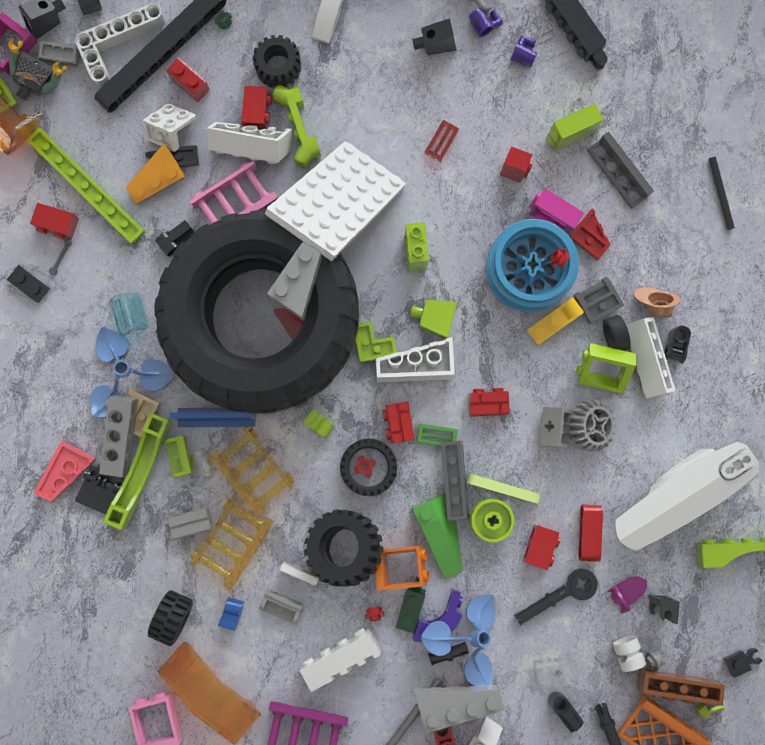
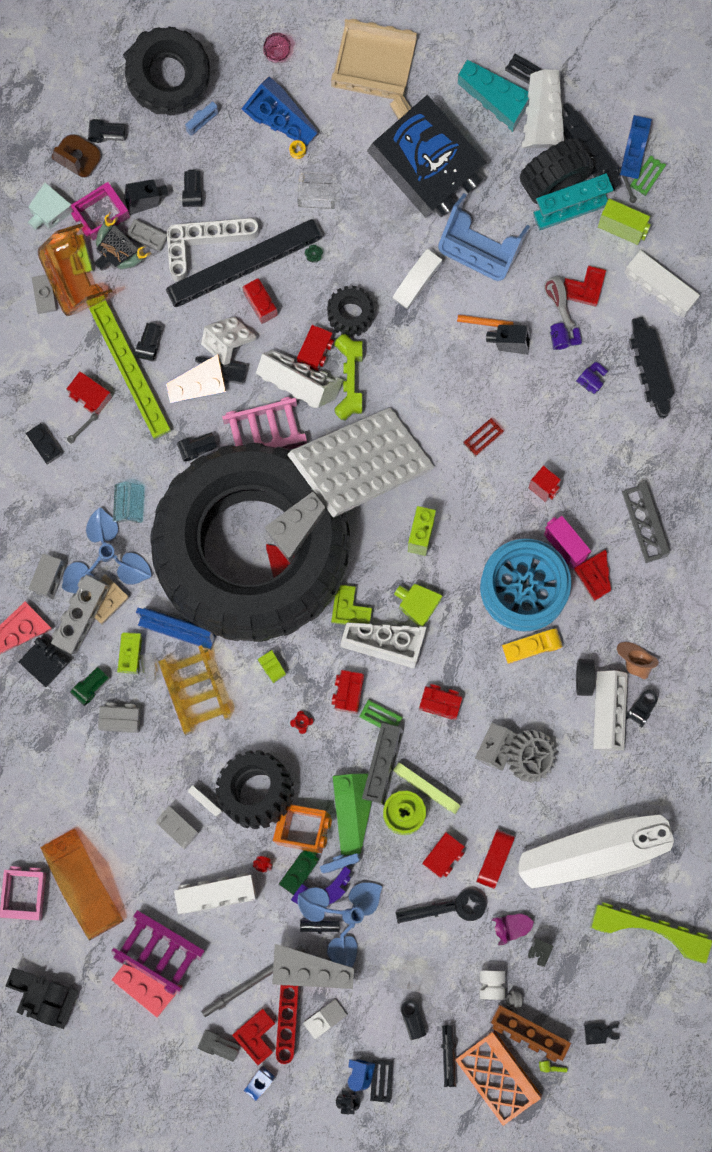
camera: 25 degrees right, 5 degrees down
lime arch [103,413,173,530] -> none
black tyre [148,590,193,647] -> none
clear yellow fence [190,497,274,590] -> none
blue leg [218,597,244,631] -> none
black tyre [340,439,397,496] -> none
lime brick [547,103,604,151] -> none
red plate [551,248,569,268] -> none
dark grey plate [573,277,624,324] -> none
lime window [576,343,636,394] -> none
none -> light grey hinge [28,554,67,600]
none -> dark green piece [70,666,110,706]
none -> black piece [134,322,162,362]
none -> medium blue plate [320,853,361,874]
none -> orange bar [457,314,514,327]

